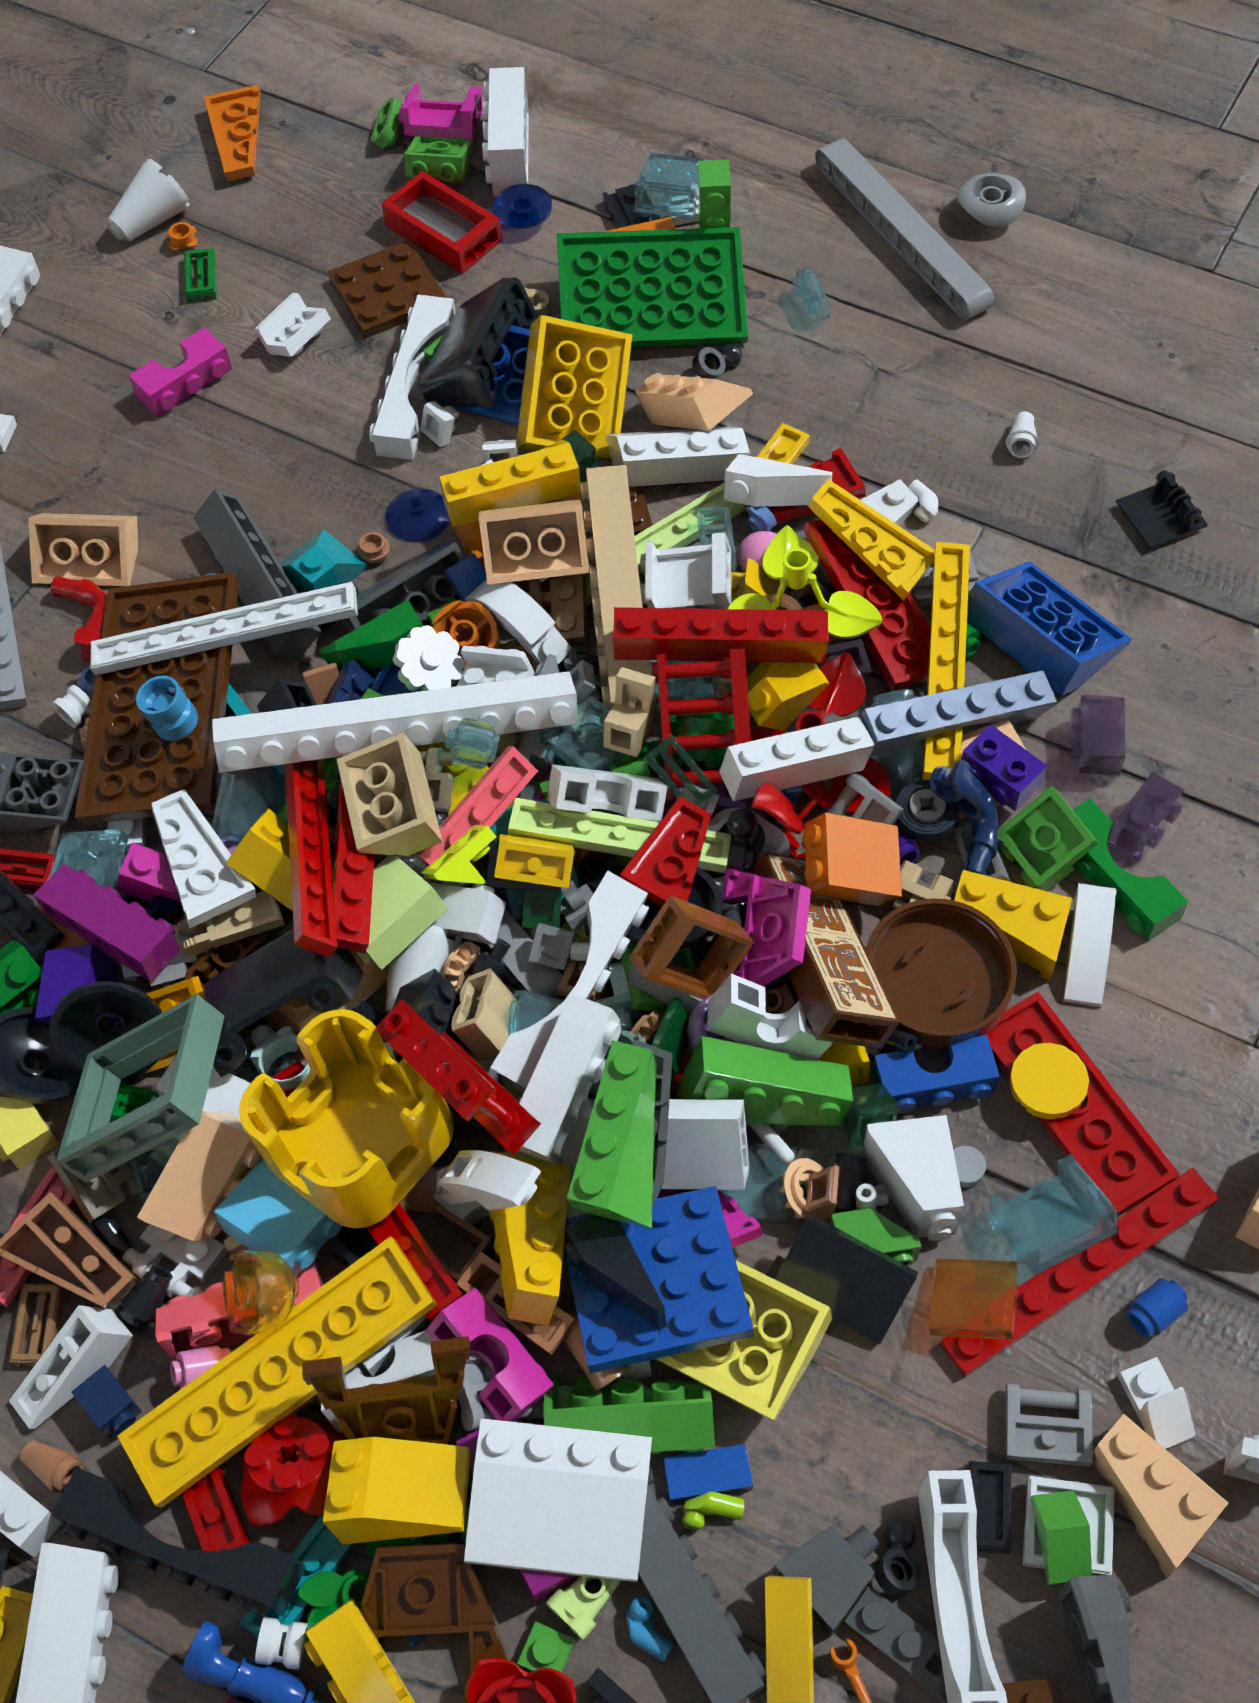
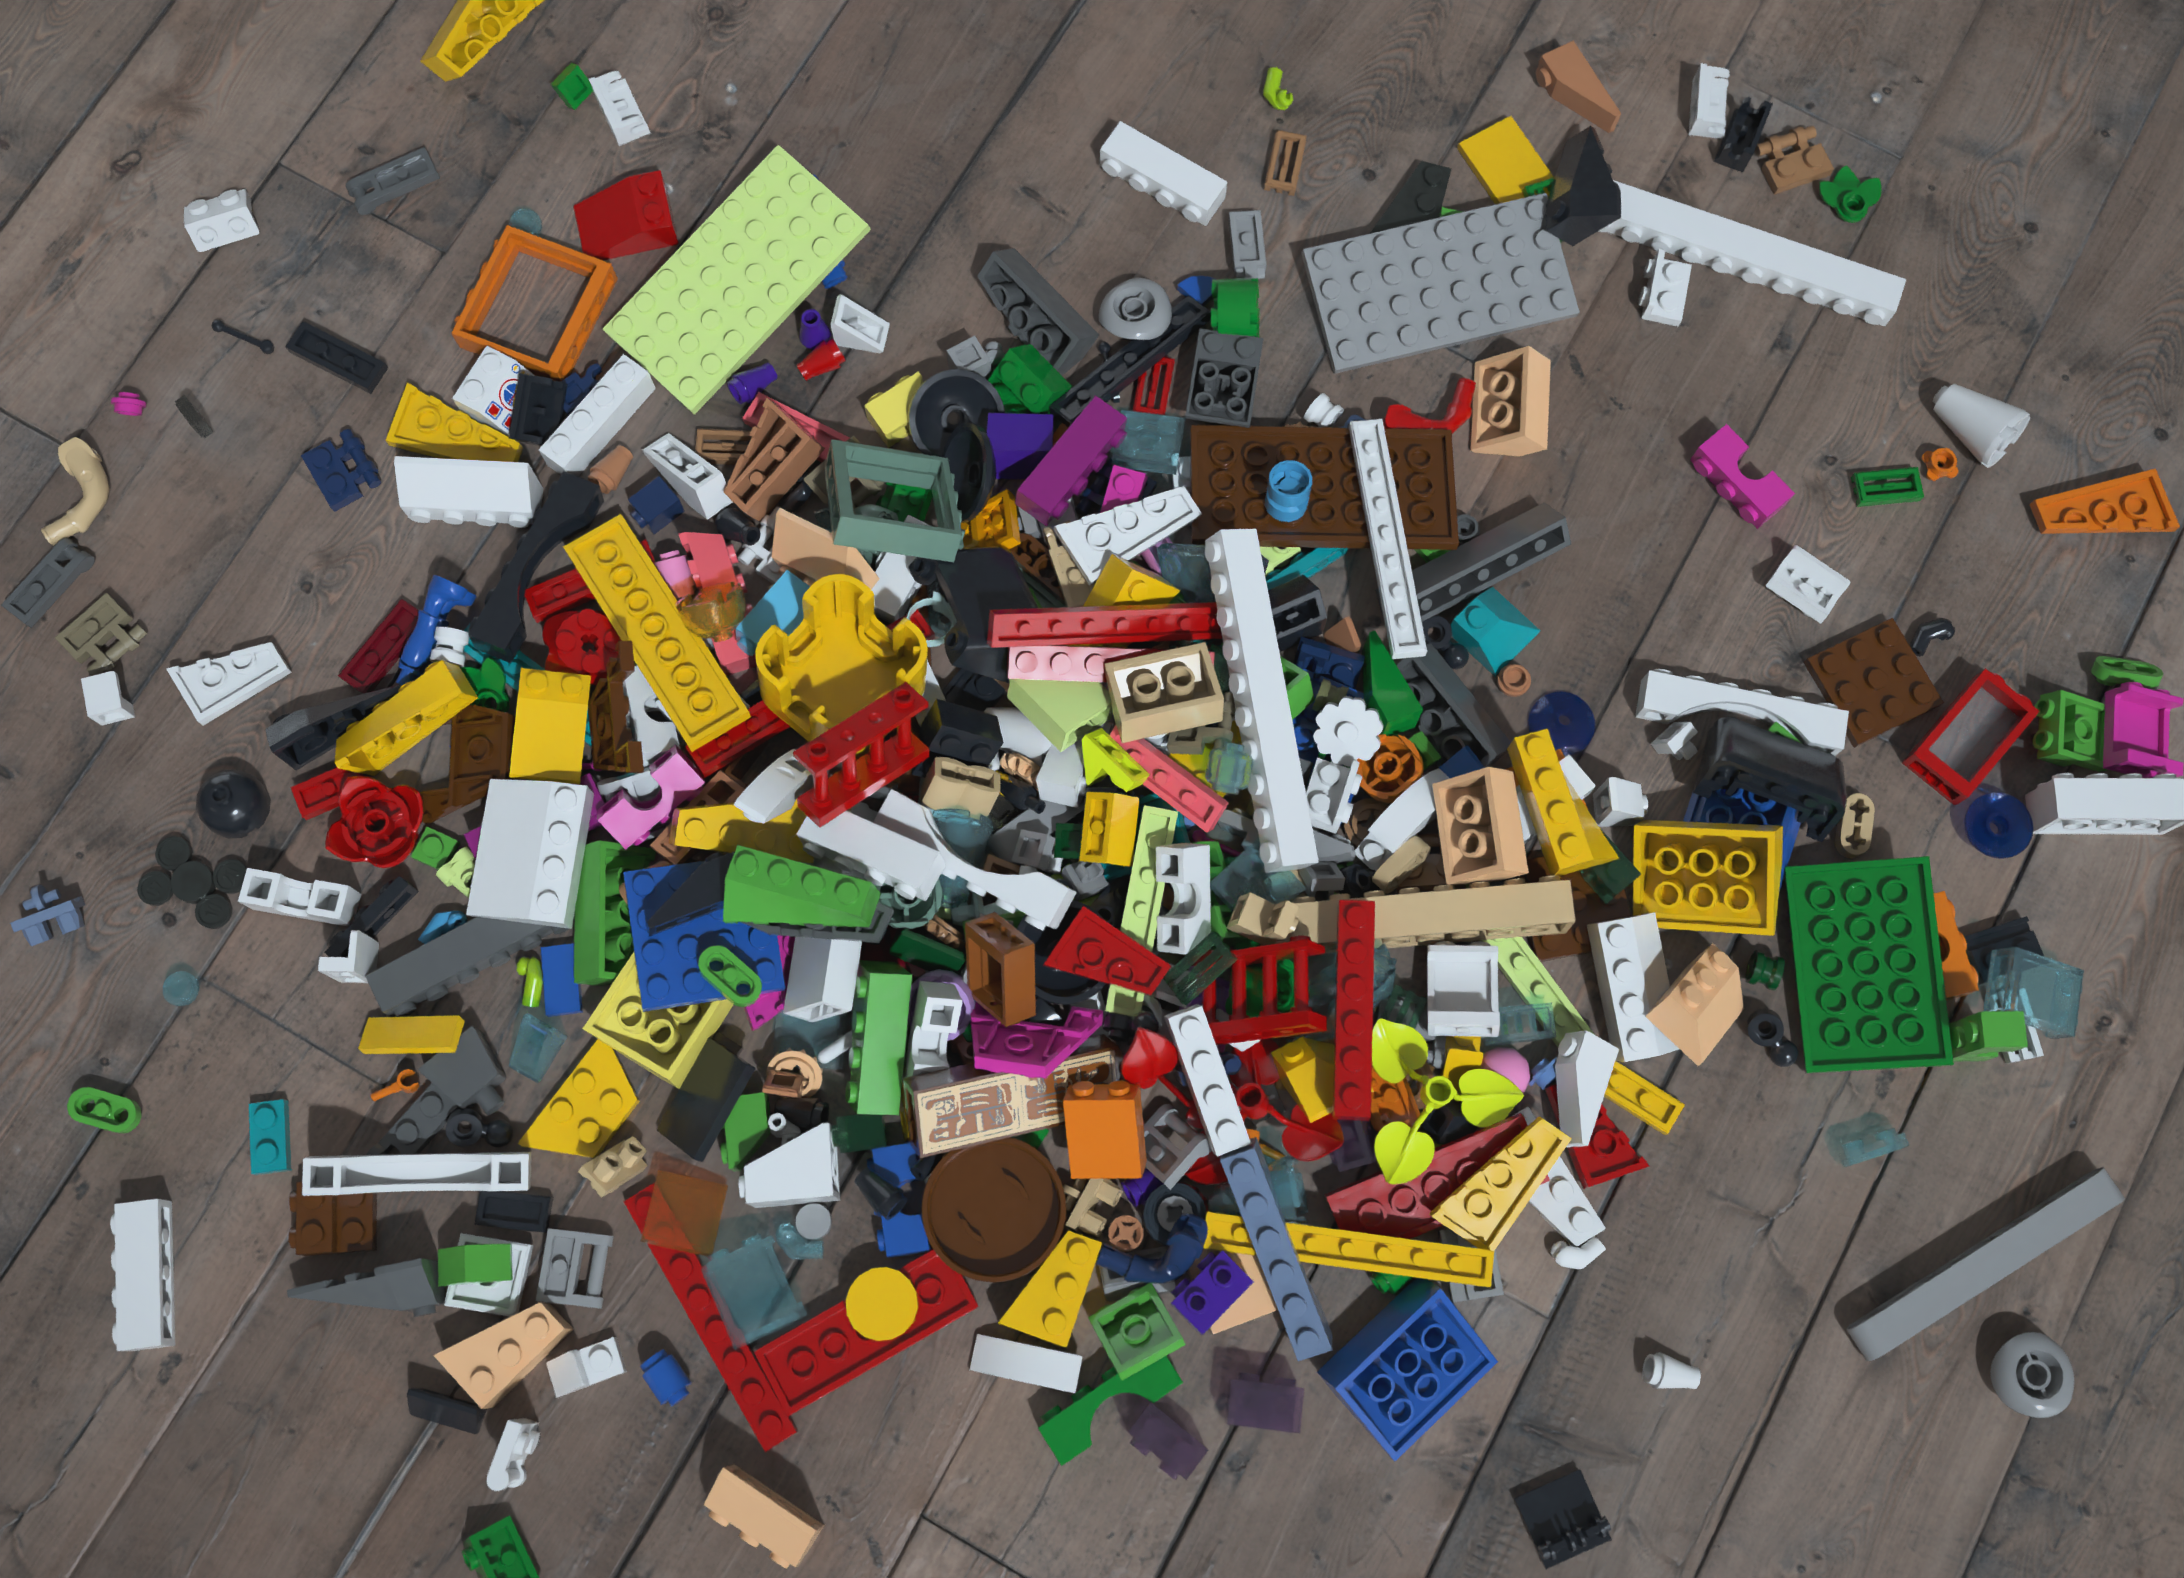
camera: 85 degrees right, 15 degrees up
none -> black slope [407,1387,487,1434]
none -> clear light blue slope [508,1013,568,1083]
none -> yellow wing [518,1039,640,1158]
none -> tan hips [578,1137,647,1198]
none -> bright green plate [698,945,762,1007]
none -> clear light blue arm [775,1222,824,1259]
none -> black cone [854,1167,907,1220]
none -> nougat wheel [1108,1215,1143,1252]
none -> olive wheel [1312,678,1349,712]
none -> tan beam [1372,836,1431,893]
none -> dark green wheel [1745,950,1785,991]
none -> black arm [1910,618,1955,657]

